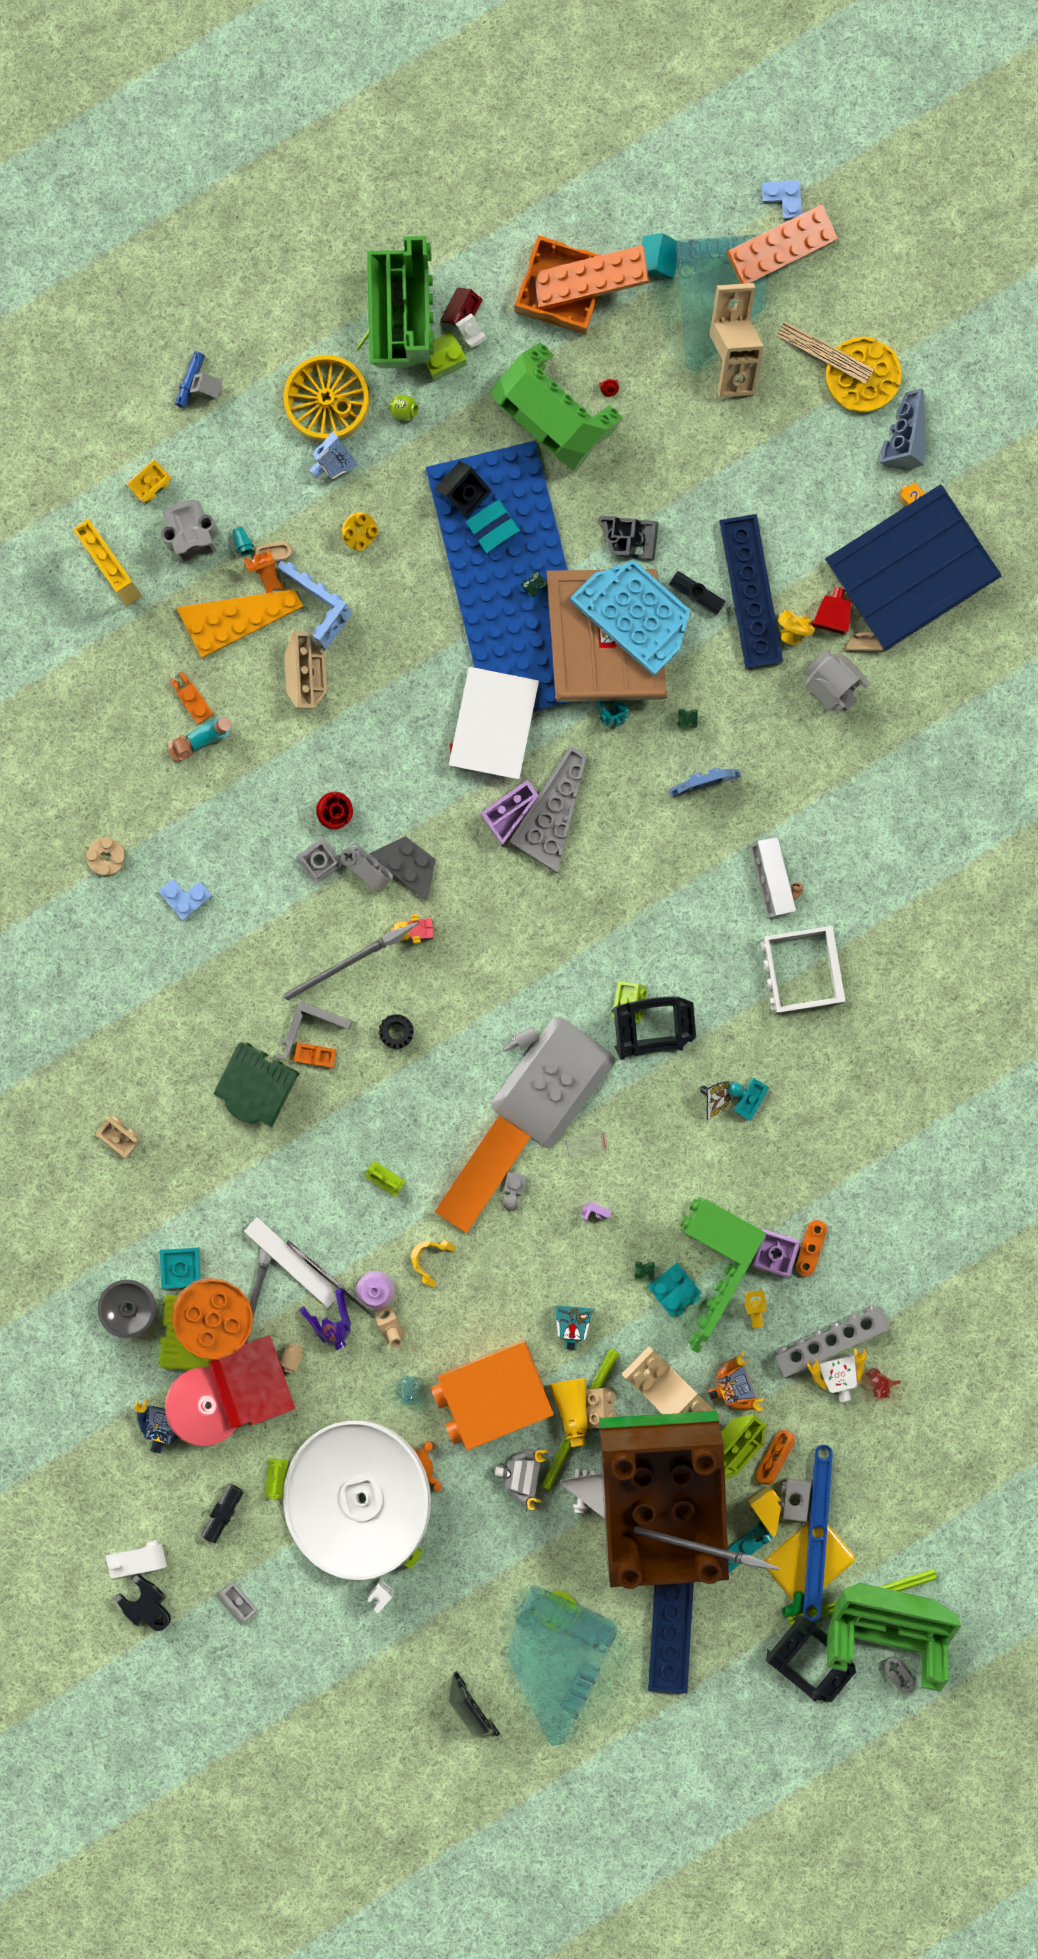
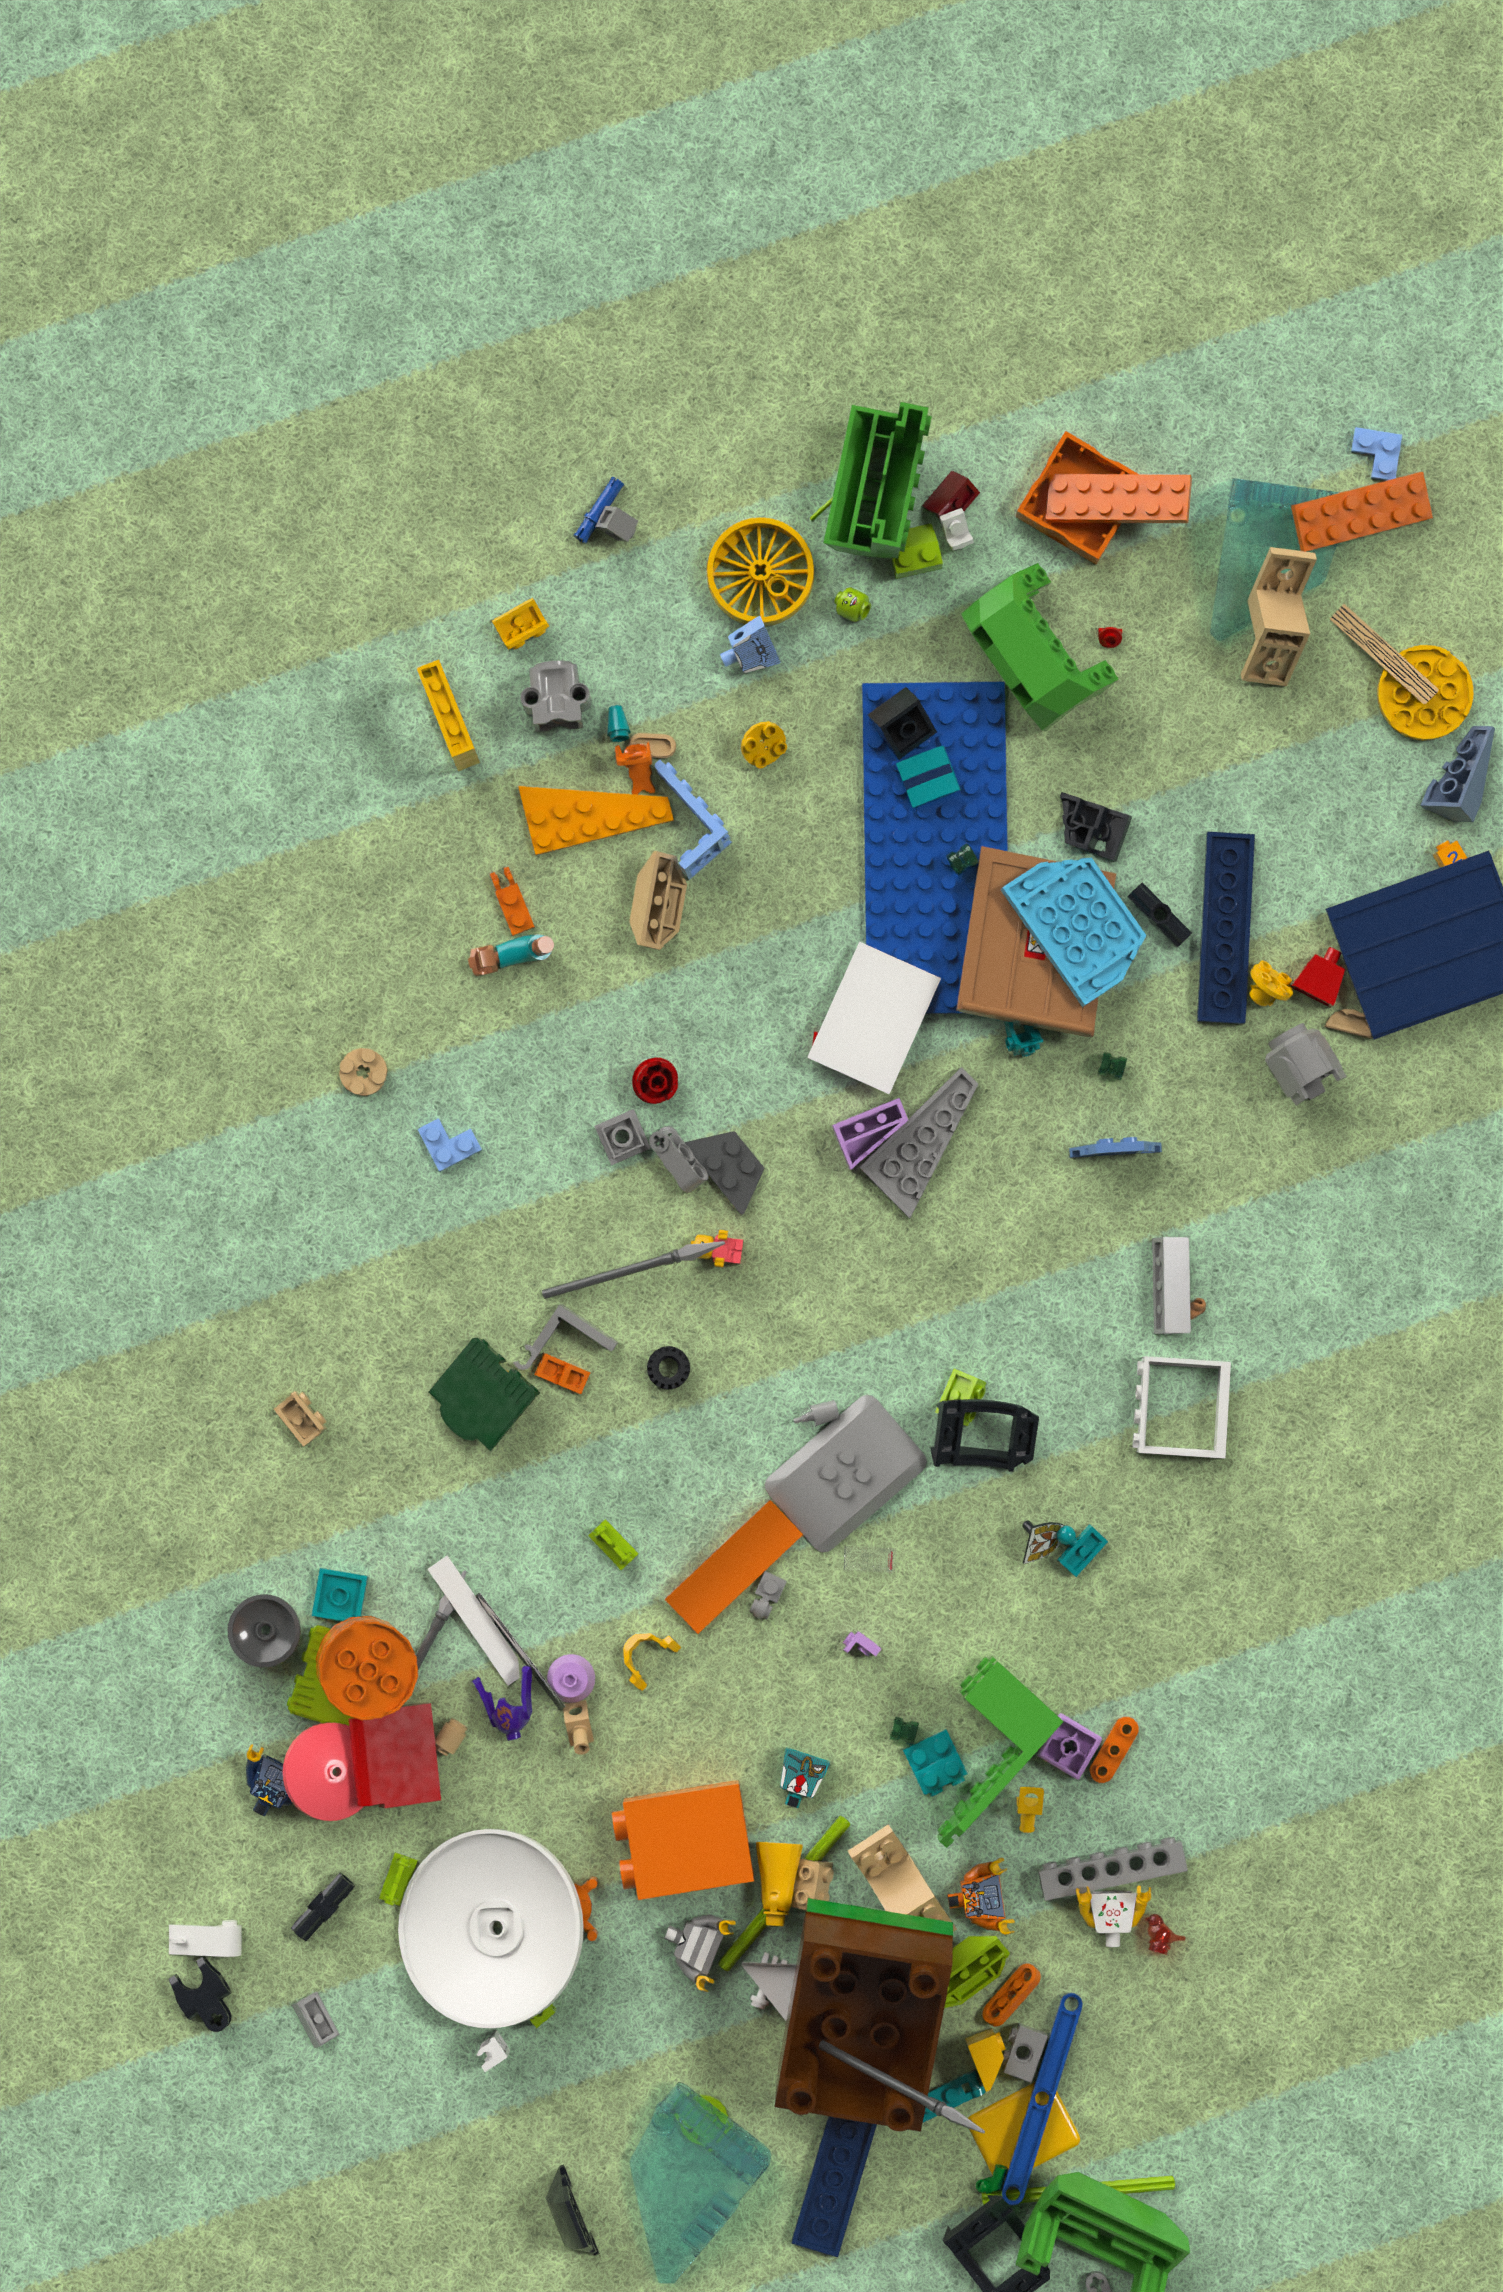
camera: 10 degrees right, 0 degrees up
clear light blue head [396,1375,422,1404] -> none
teal slope [642,233,680,279] -> none

